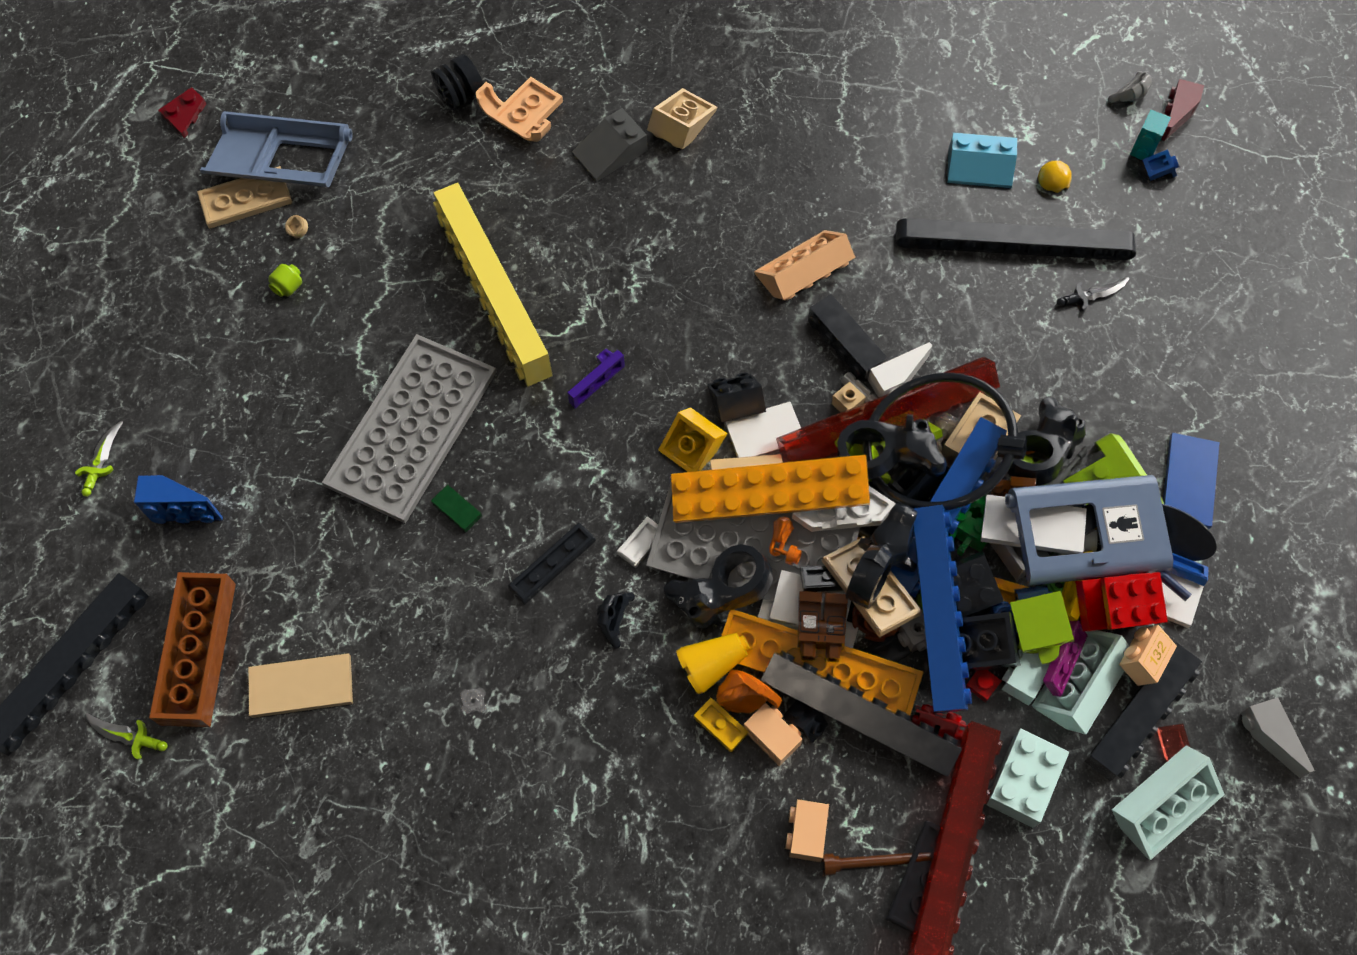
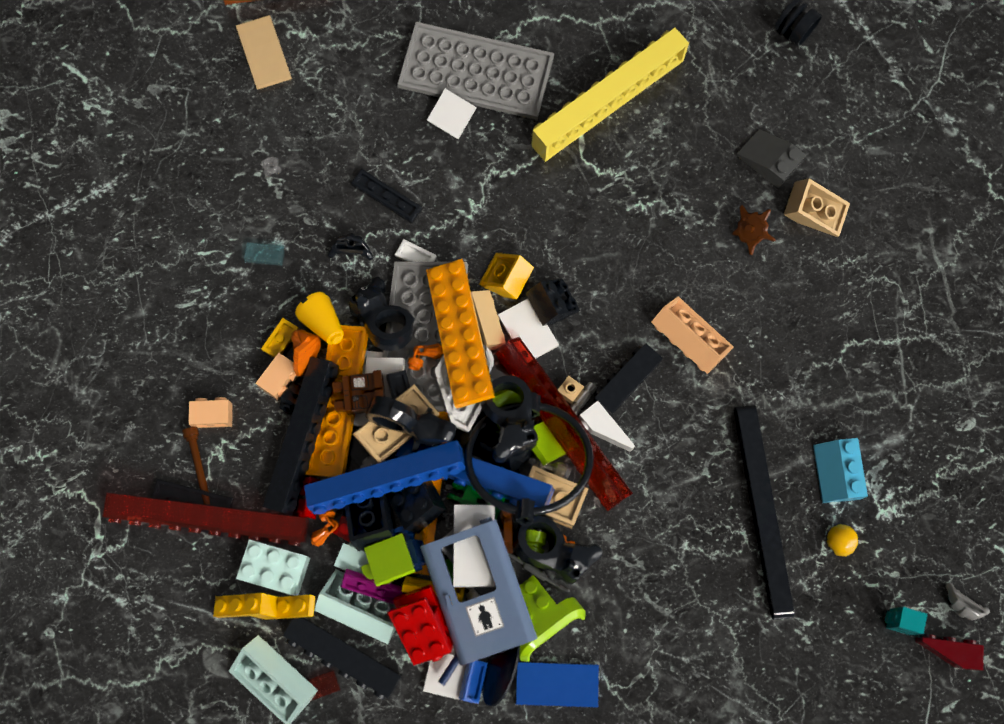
camera: 75 degrees right, 10 degrees up
dark green tile [431,485,482,533] -> none
light nougat piece [476,77,563,142] -> none
dark purple hinge [567,349,625,409] -> none
piece [1057,277,1129,312] -> none
light nougat brick [1119,625,1177,686] -> none
blue bracket [1143,149,1179,181] -> none
none -> yellow bracket [213,593,315,620]
none -> clear light blue tile [244,242,285,266]
none -> orange piece [311,509,338,547]
none -> white tile [427,88,477,139]
none -> reddish brown piece [732,205,776,255]

